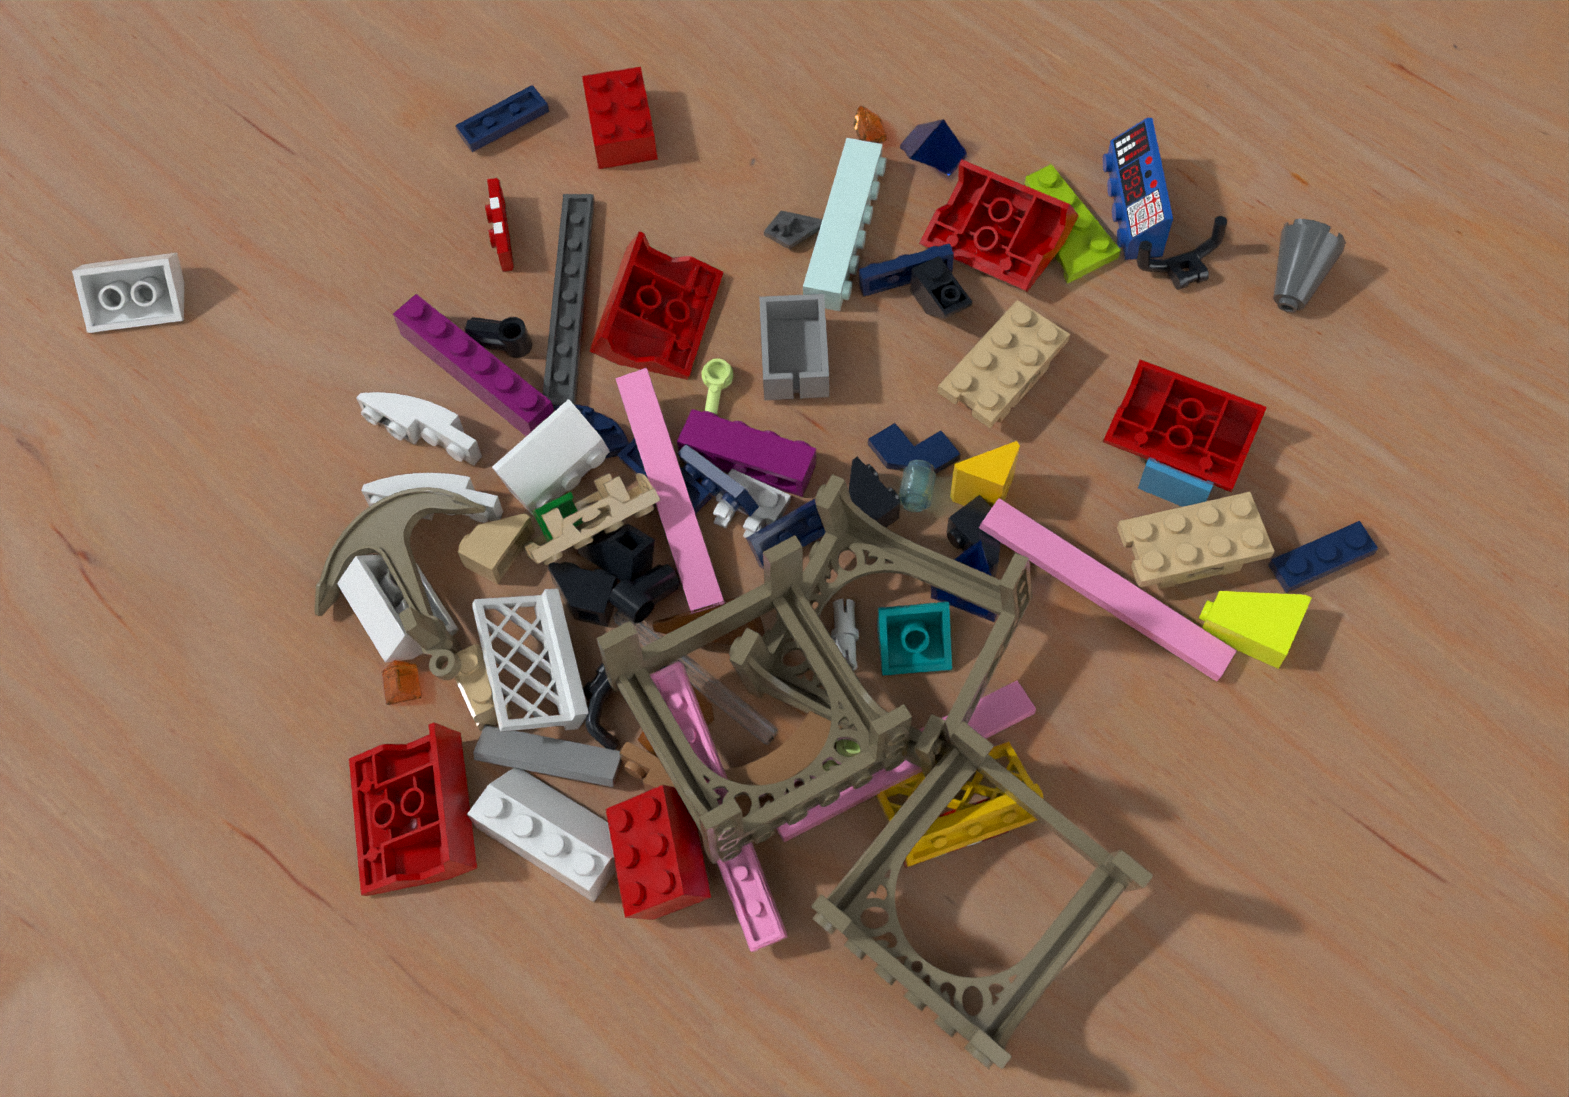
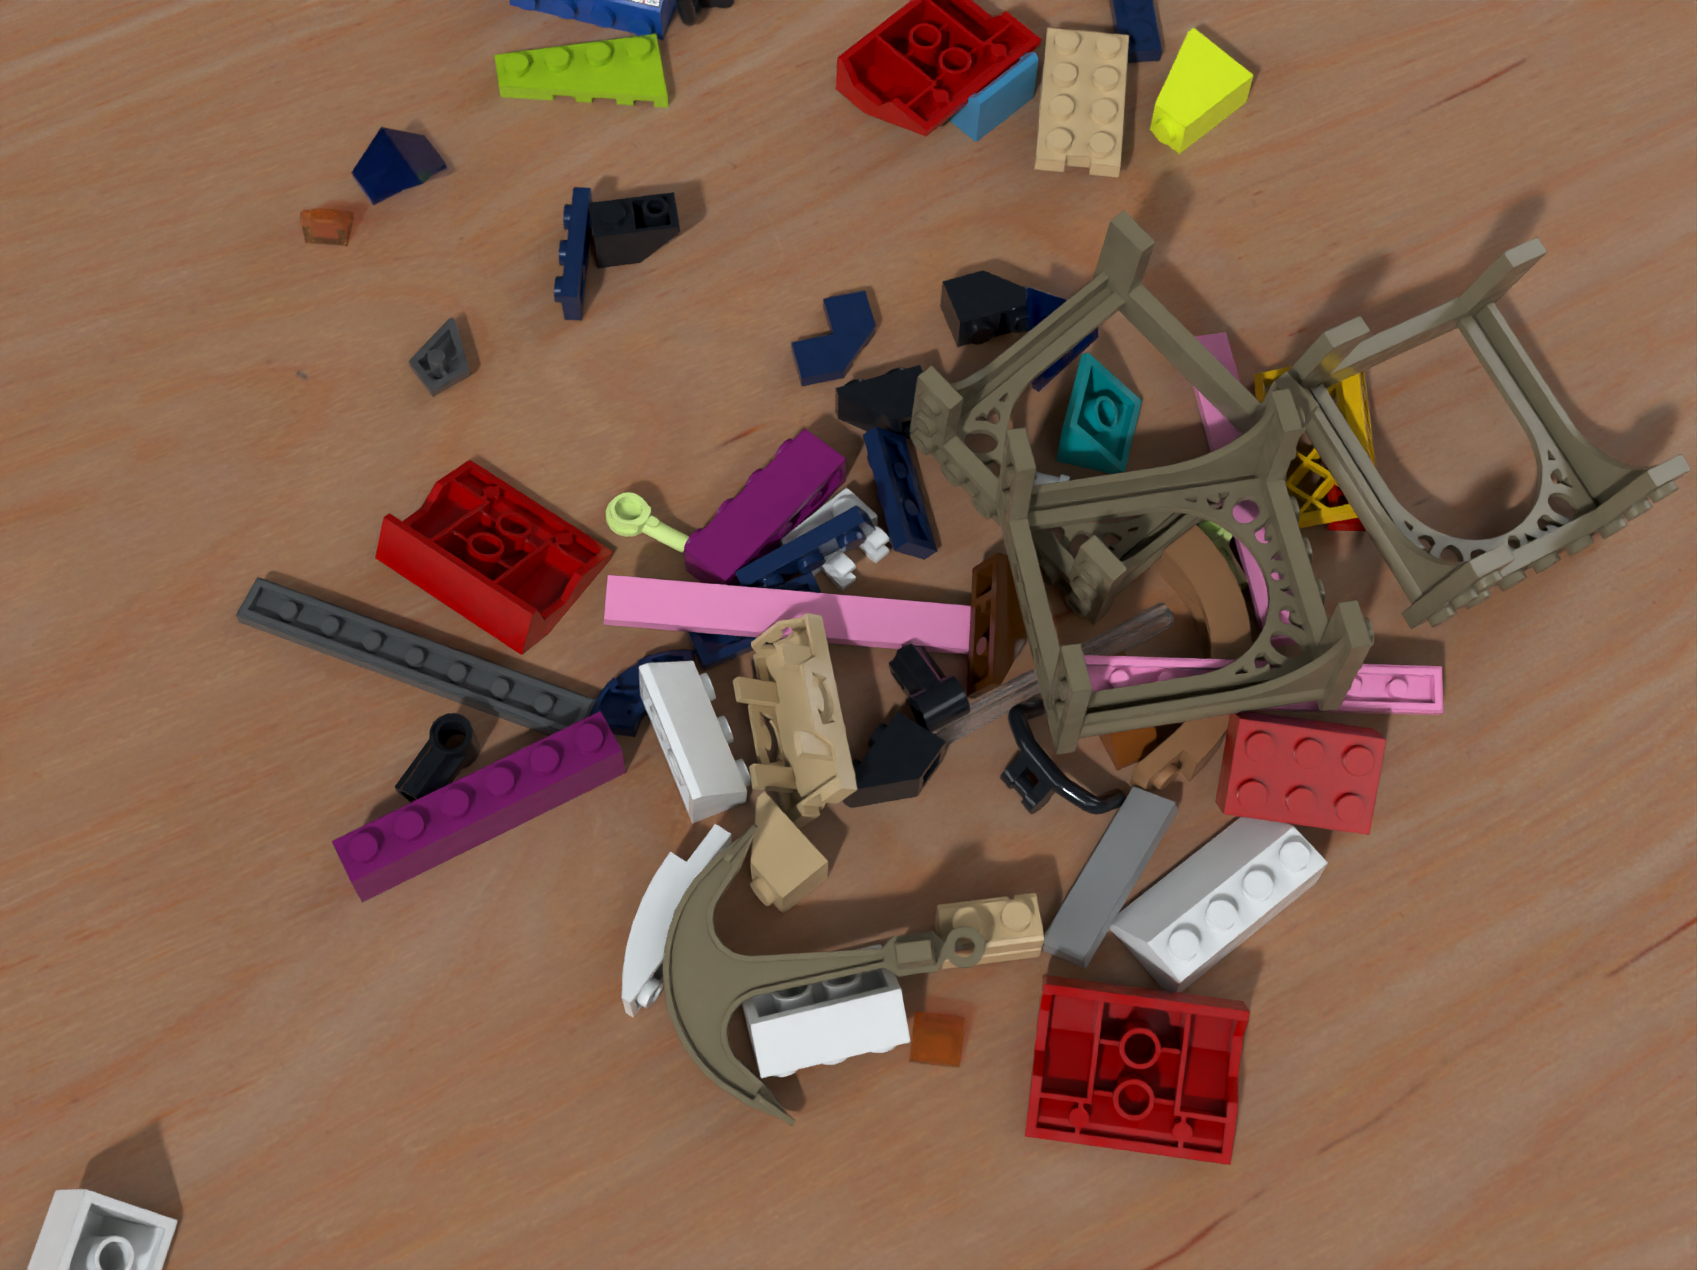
camera: 75 degrees left, 0 degrees up
white slope [356,392,482,466] -> none
dark blue plate [455,85,549,152] -> none
white fence [472,588,588,732] -> none
red plate [485,177,514,272] -> none
green panel [532,492,583,541] -> none
black slope [578,523,655,581] -> none
red brick [582,66,658,169] -> none
light grey piece [759,294,829,400] -> none
light aqua brick [803,138,887,311] -> none
clear light blue brick [898,460,936,512] -> none
red piece [919,159,1079,292] -> none
tan piece [937,300,1070,428] -> none
yellow slope [950,441,1020,507] -> none
bright pink tile [979,498,1236,682] -> none

